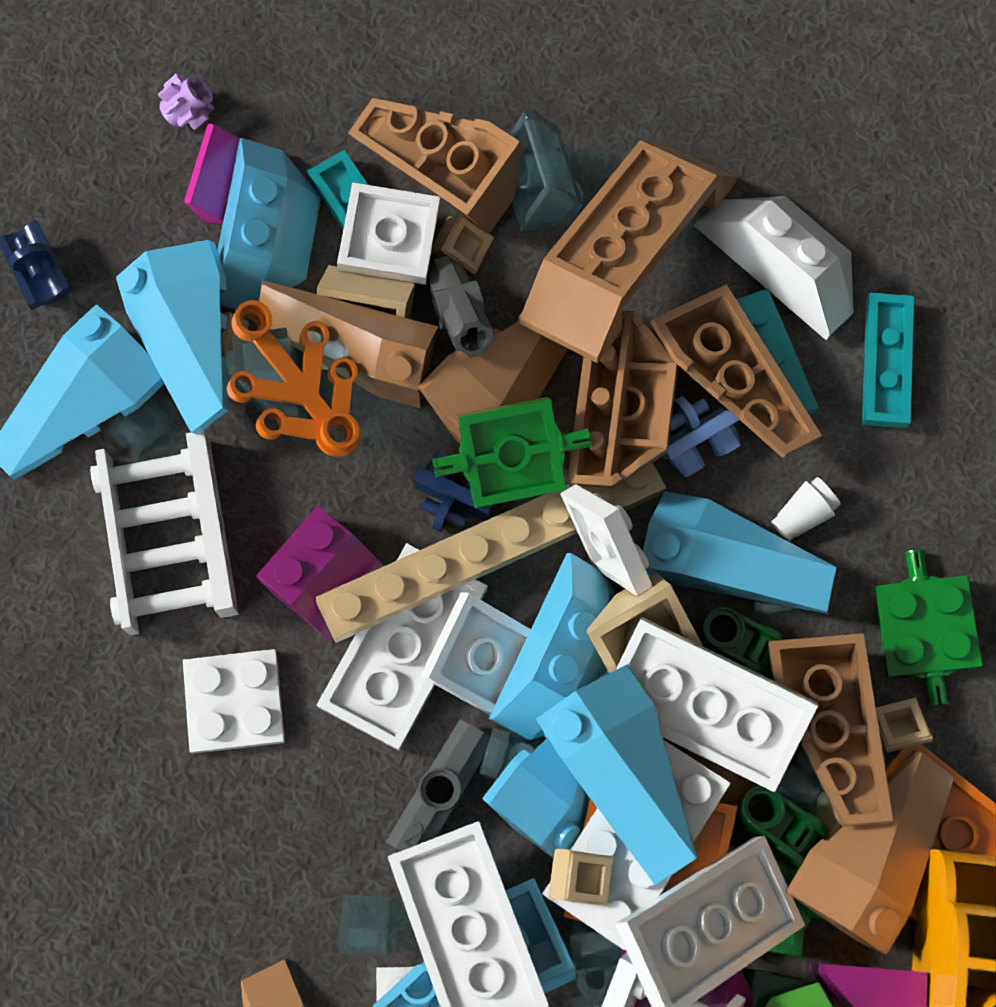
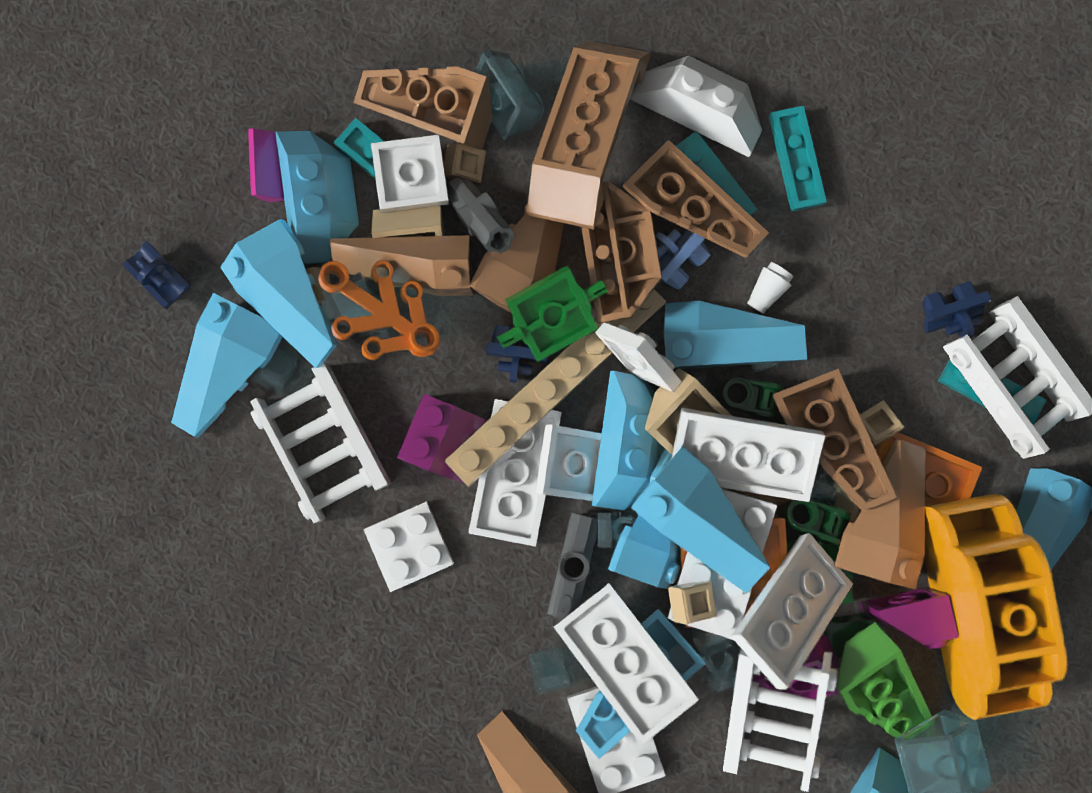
camera: 20 degrees left, 10 degrees up
lavender gear [158,73,214,130] -> none
green plate [873,549,982,707] -> none

